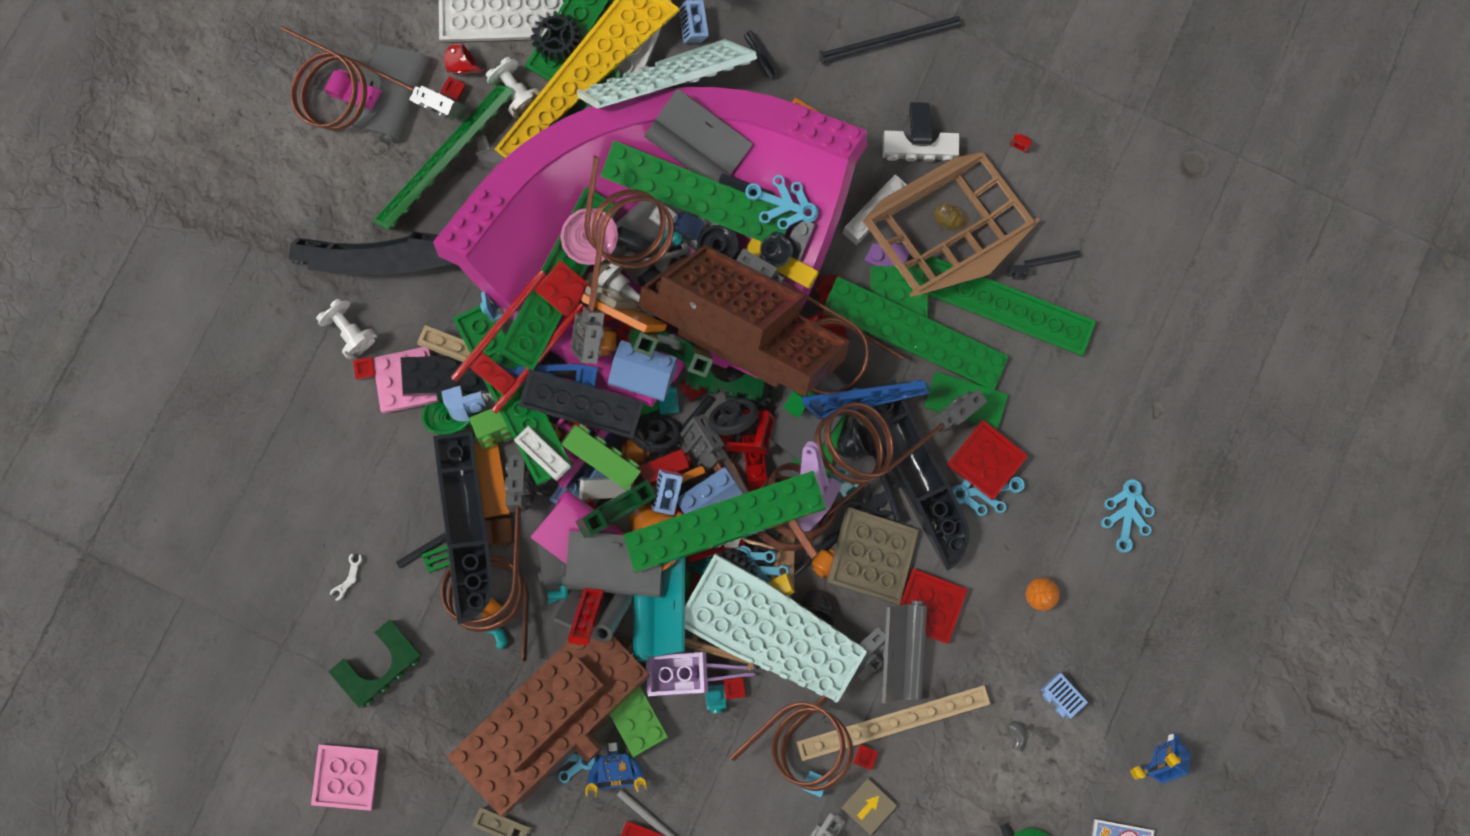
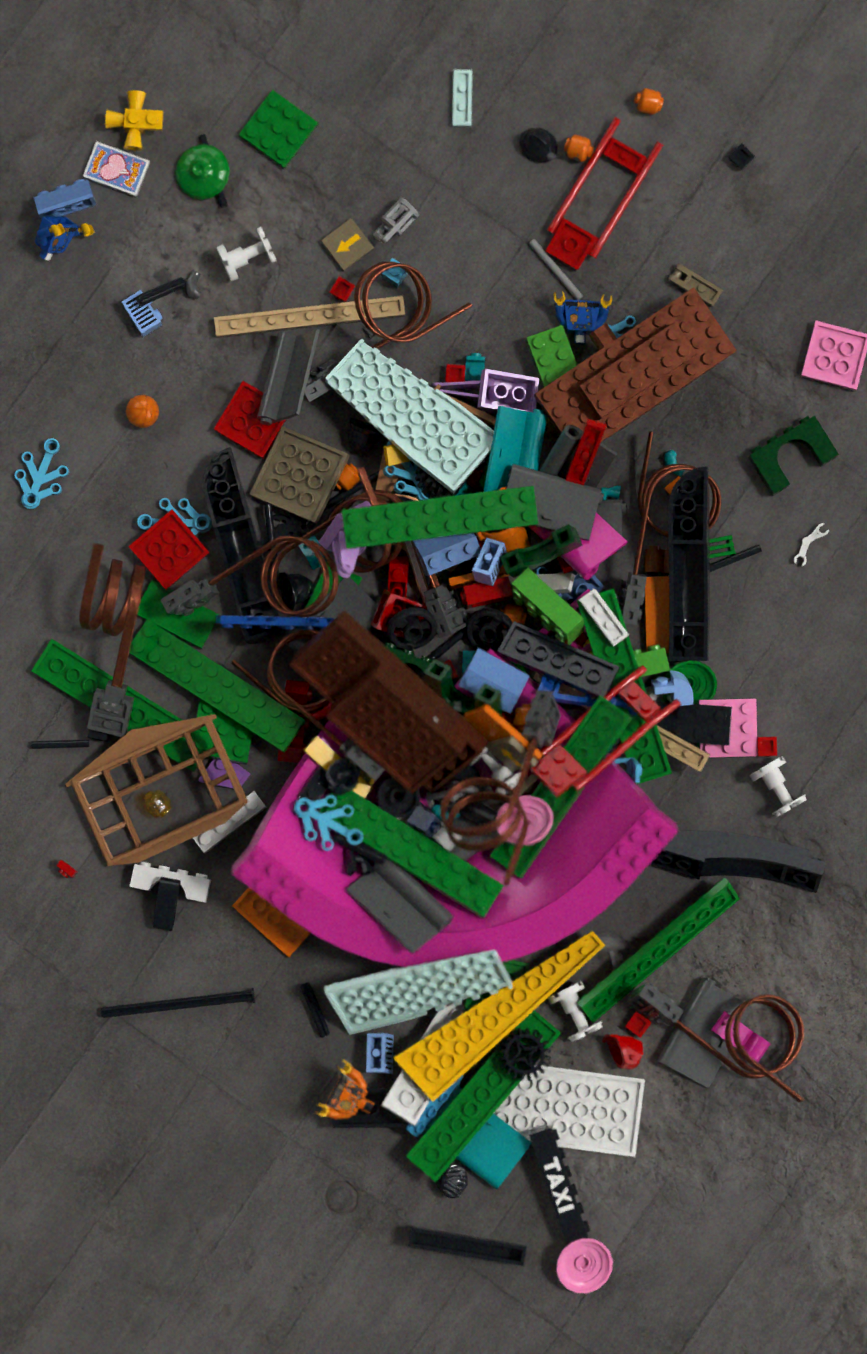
camera: 165 degrees left, 5 degrees up
none -> medium blue slope [34,179,96,220]
none -> copper piece [79,543,145,737]
none -> black axle [136,277,186,306]
none -> white piece [216,227,277,281]
none -> black piece [345,850,375,877]

